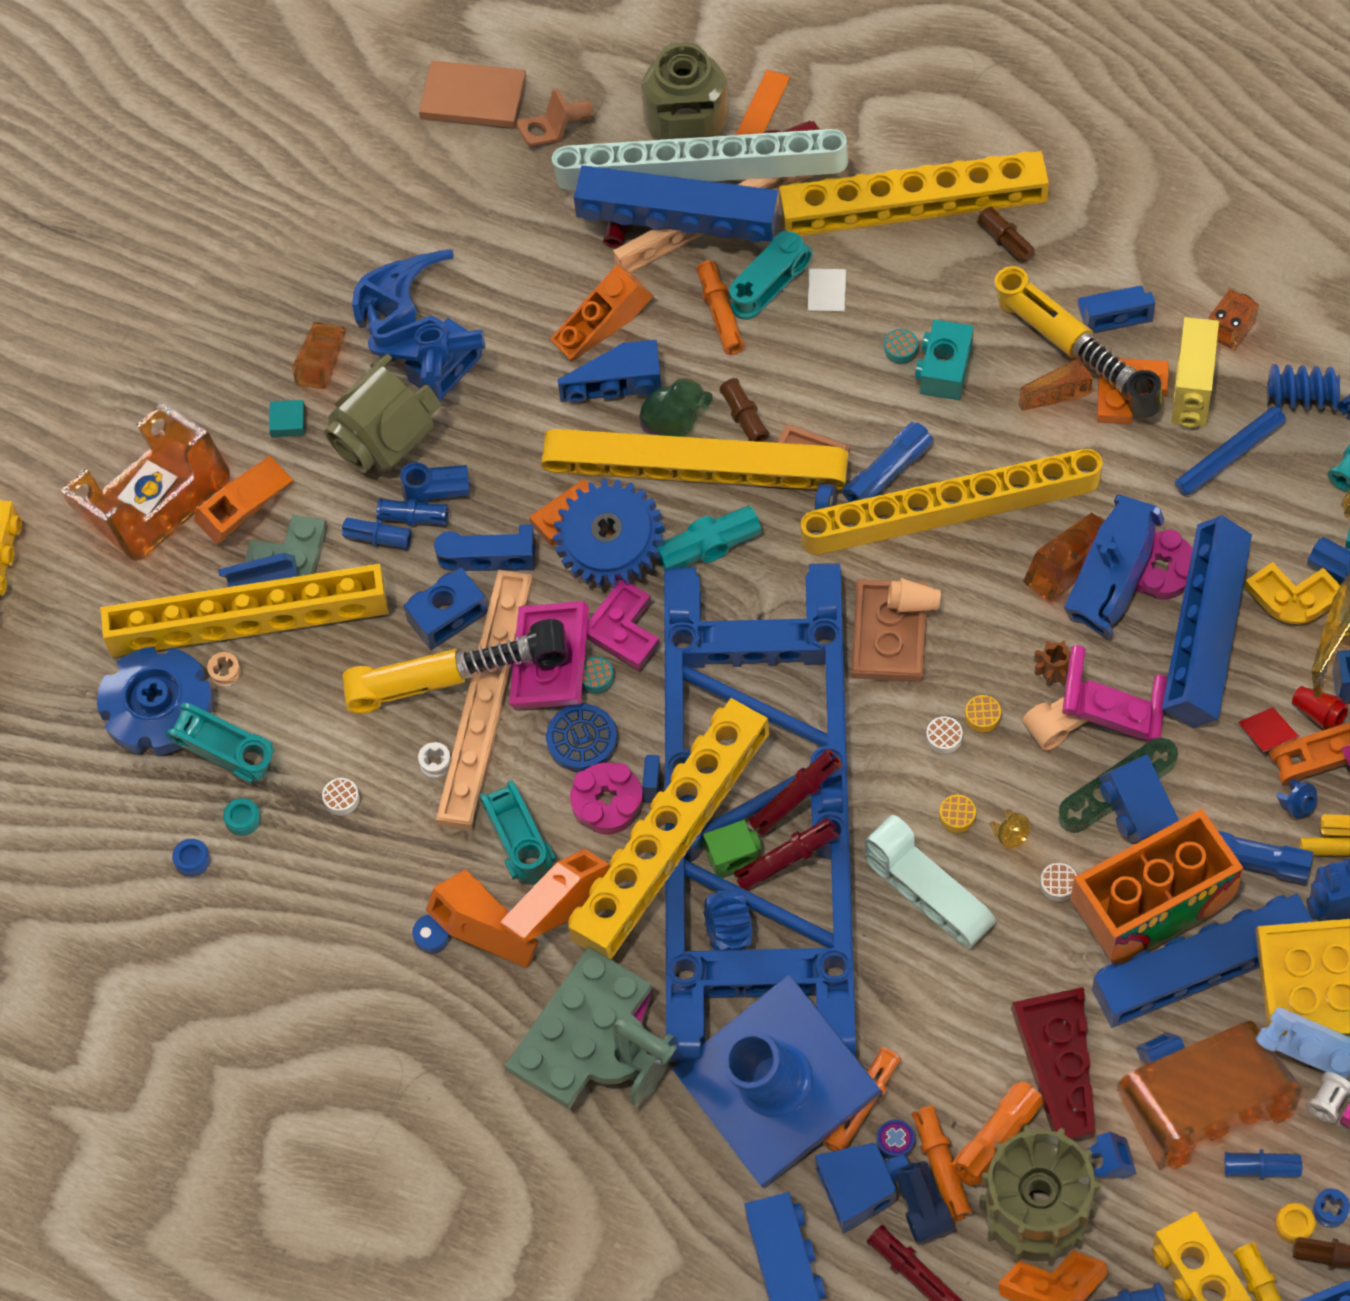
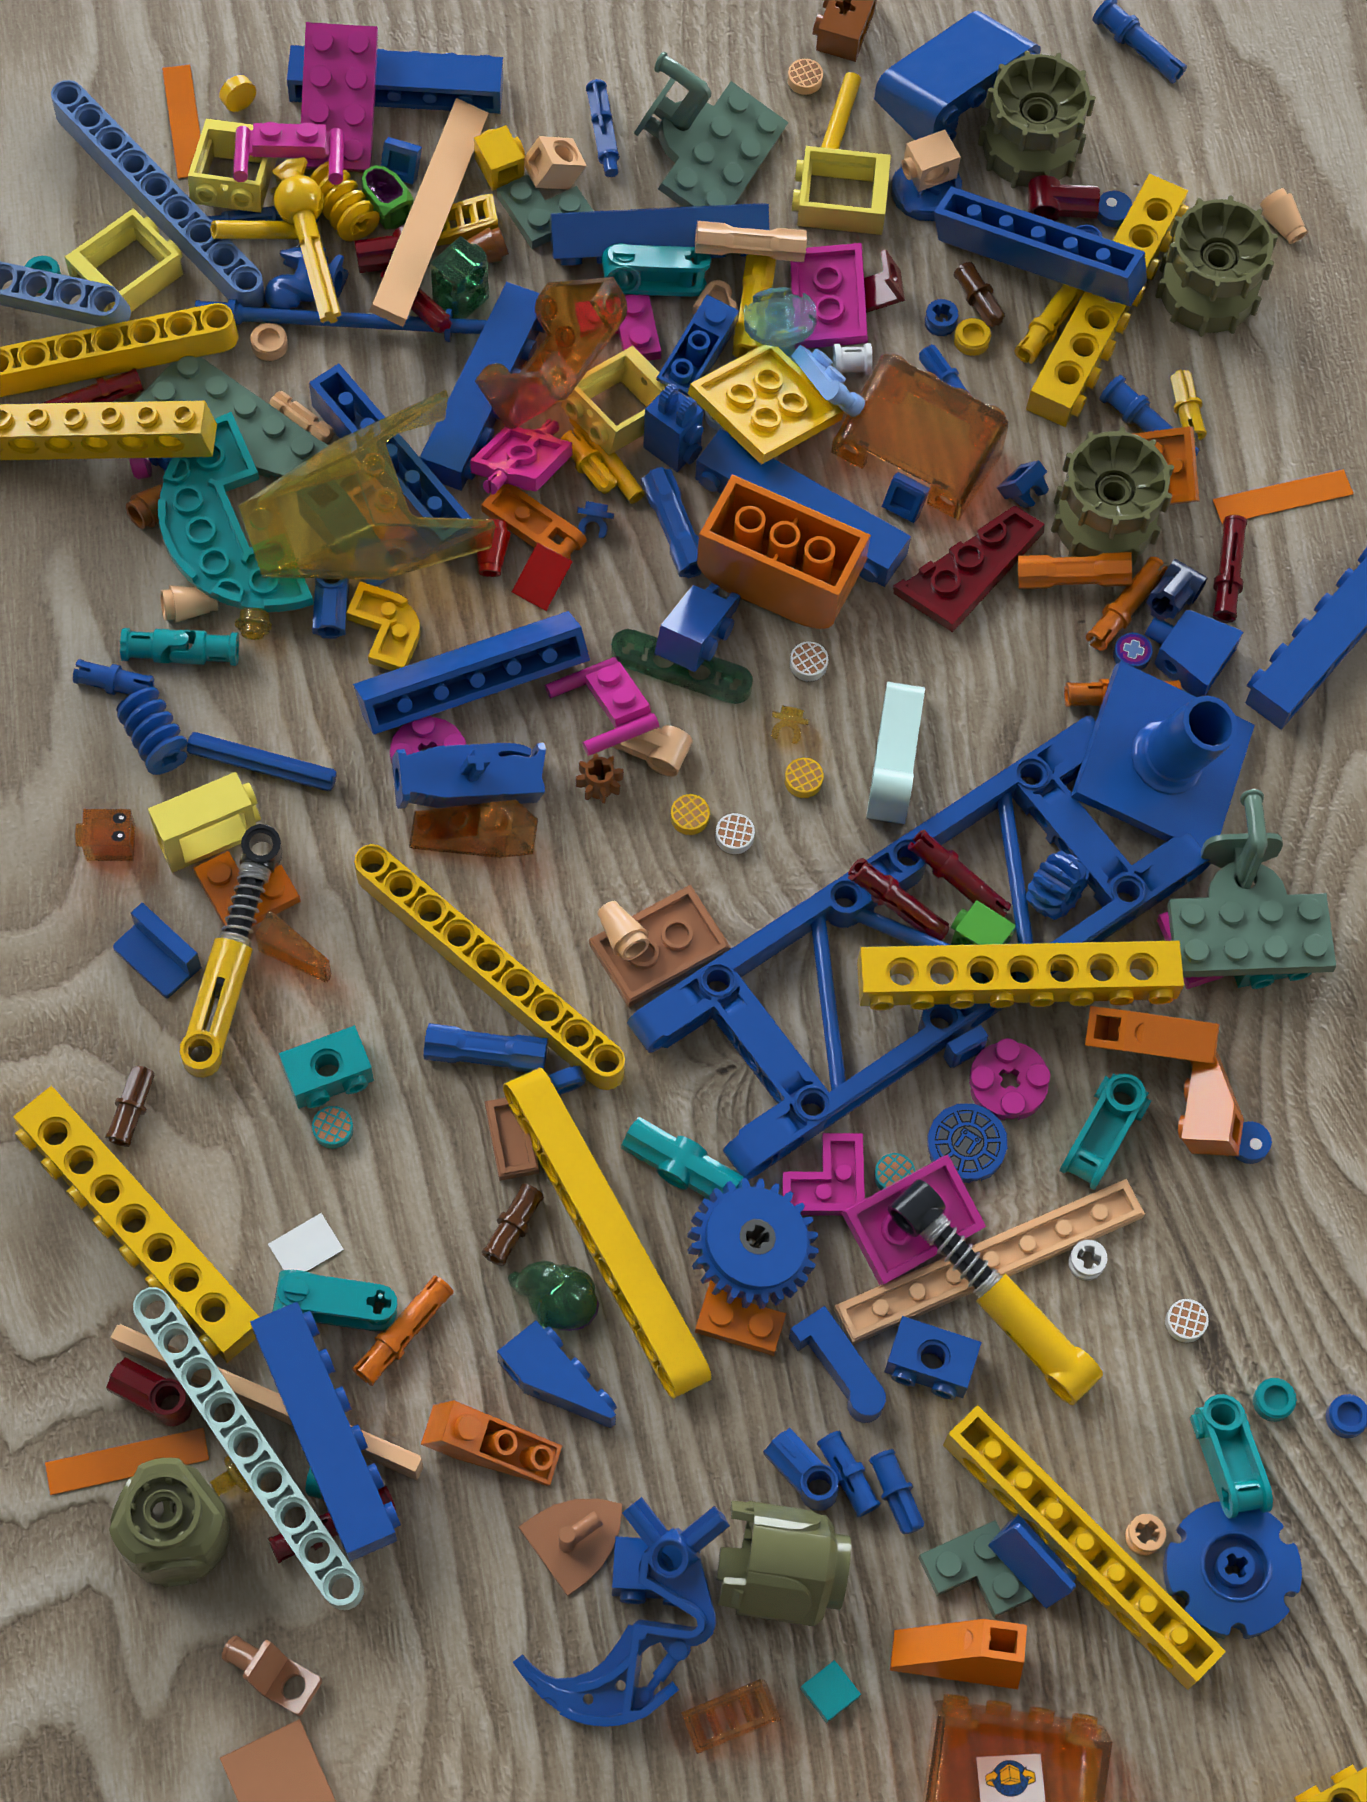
camera: 135 degrees left, 5 degrees up
none -> nougat shield [518,1499,622,1596]

